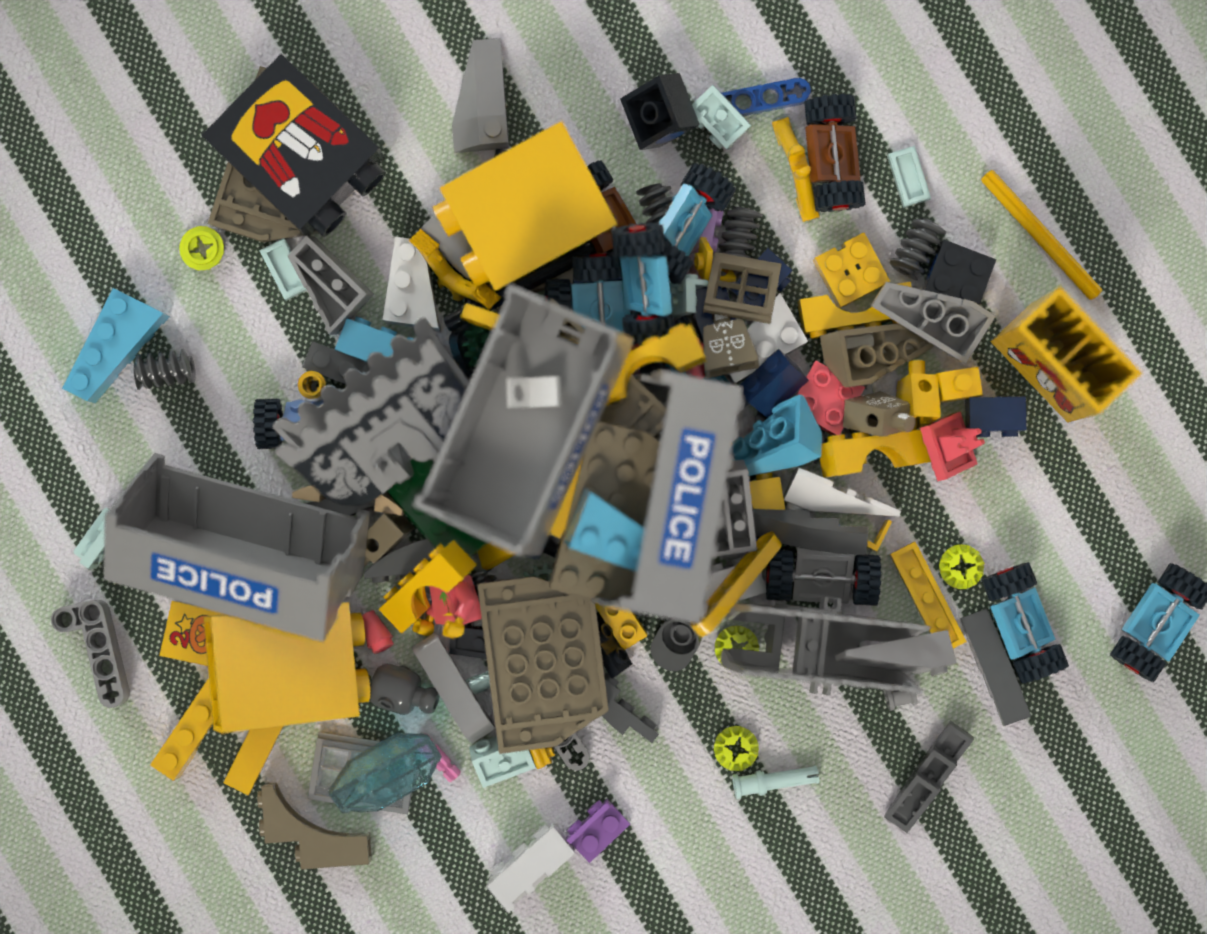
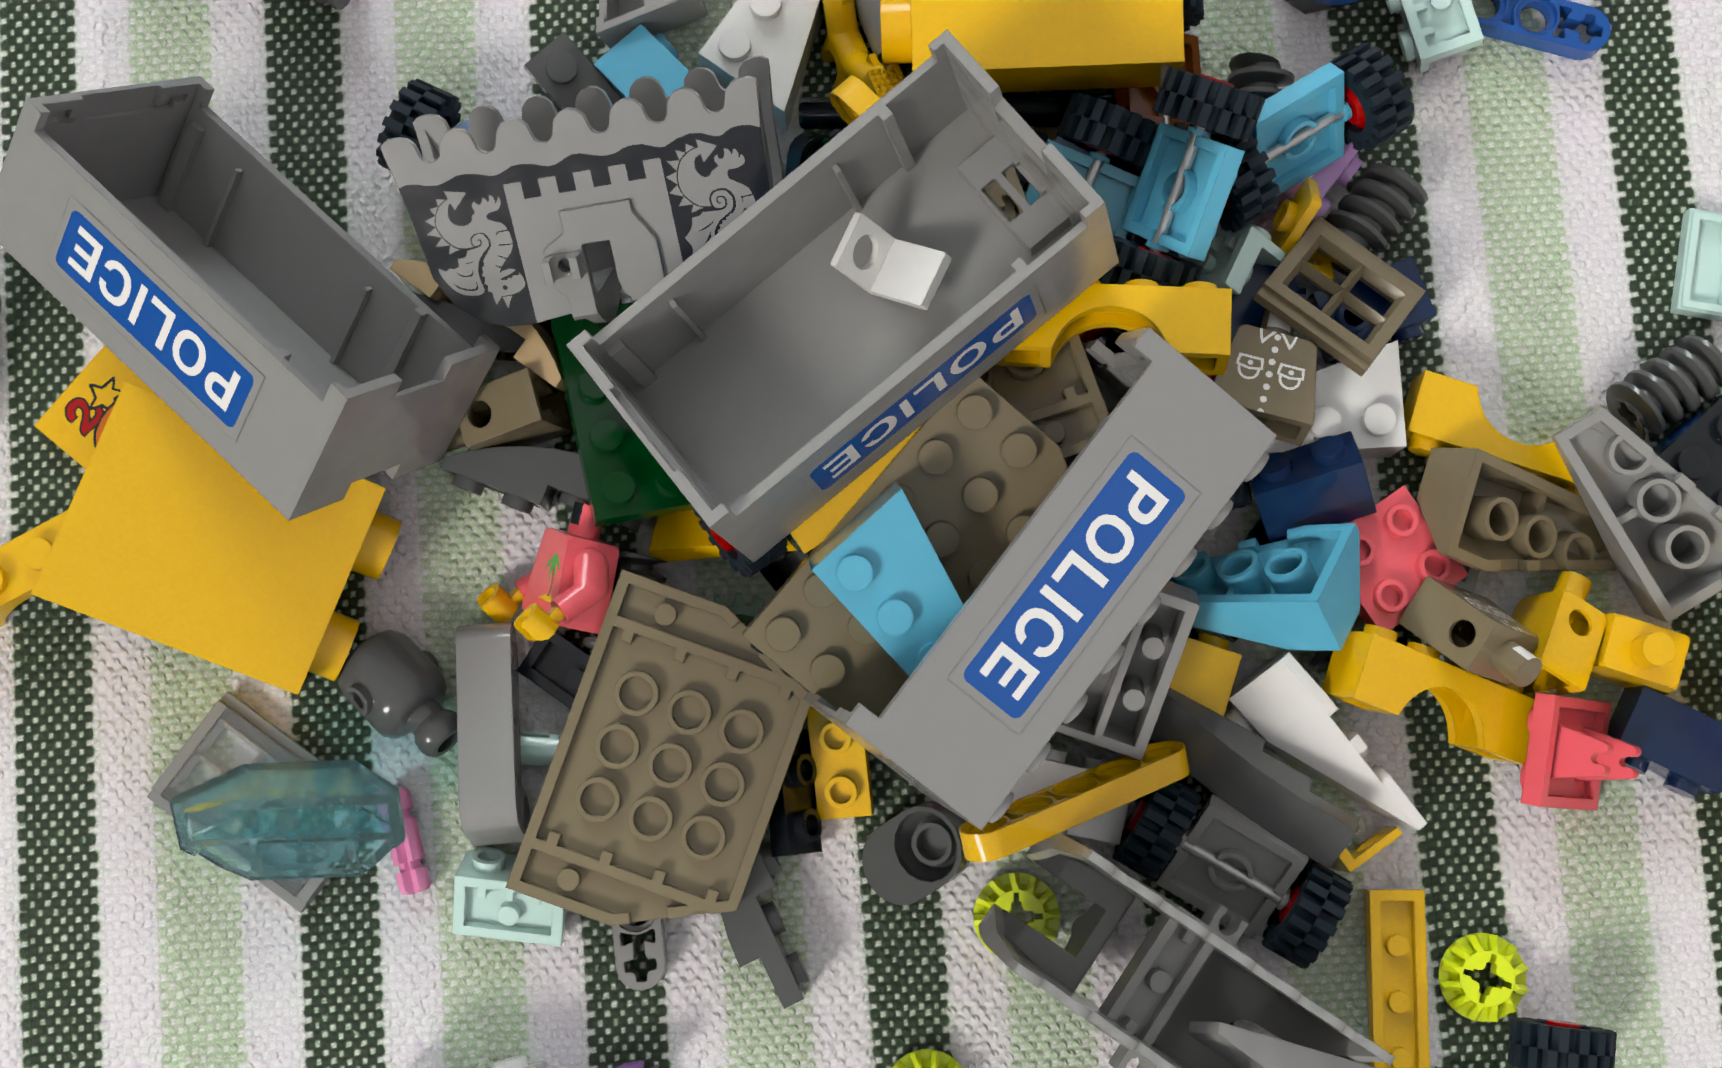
camera: 30 degrees right, 5 degrees down
yellow tile [223,726,284,795] -> none
dark tan arch [257,783,372,870] -> none
yellow cone [298,371,326,399] -> none
coral cone [362,610,394,654] -> none
yellow arch [379,540,477,634] -> none
yellow plate [529,747,555,769] -> none
yellow piece [772,117,820,222] -> none
plate [804,94,866,212] -> none
yellow piece [813,232,890,309] -> none

